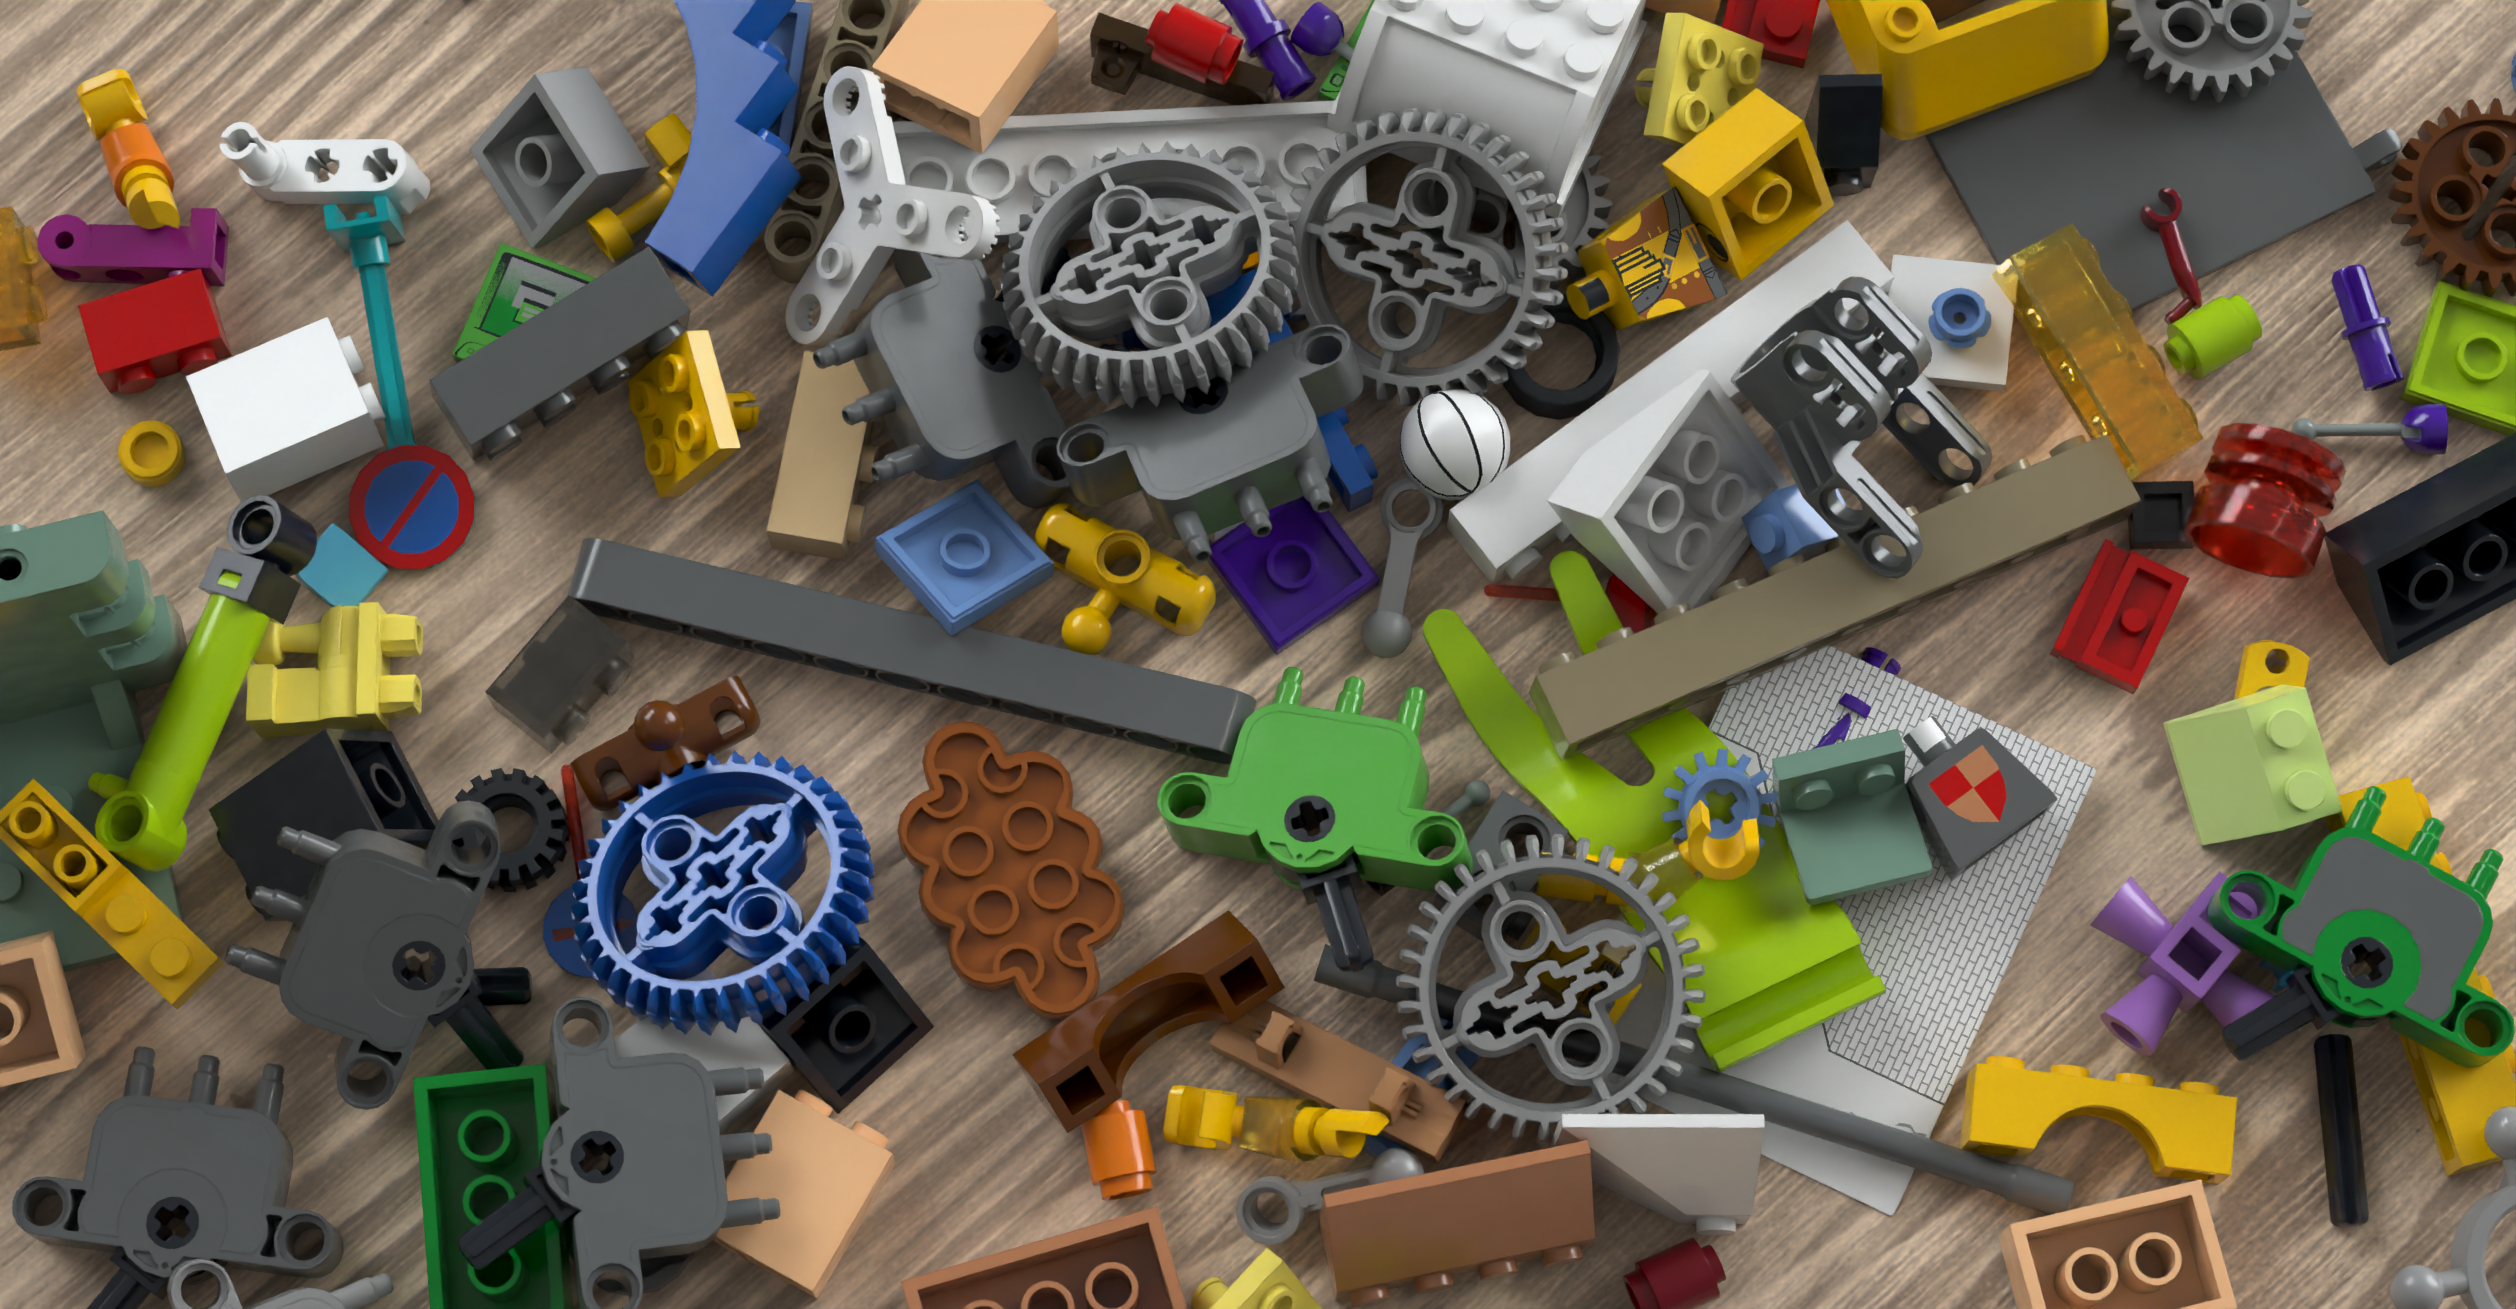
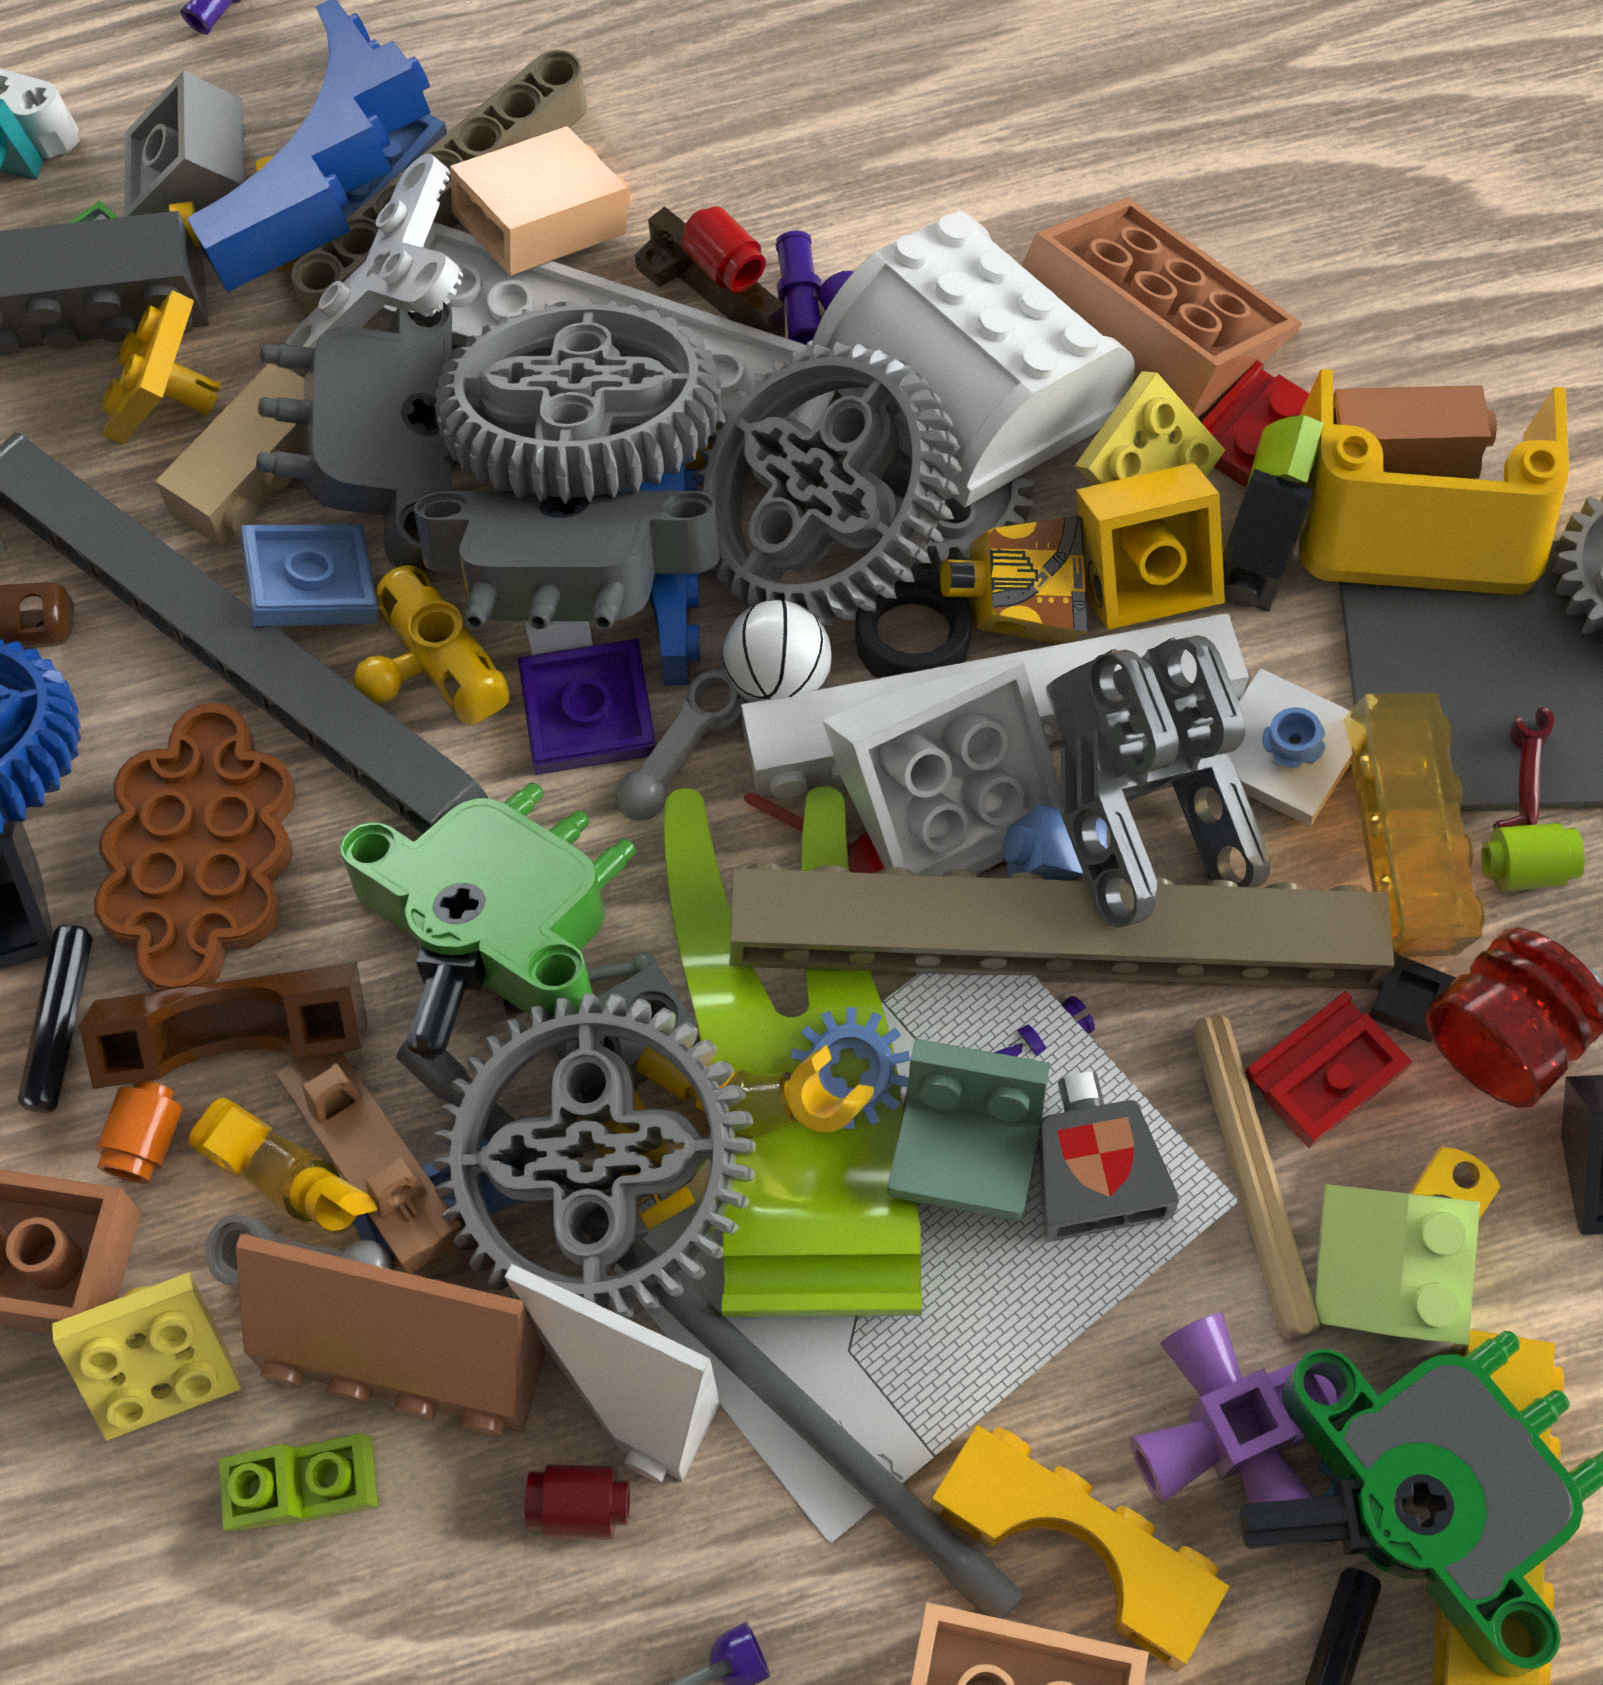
camera: 30 degrees right, 10 degrees down
none -> black axle [17,925,93,1113]
none -> tan axle [1192,1015,1320,1339]
none -> lime slope [1245,415,1324,492]

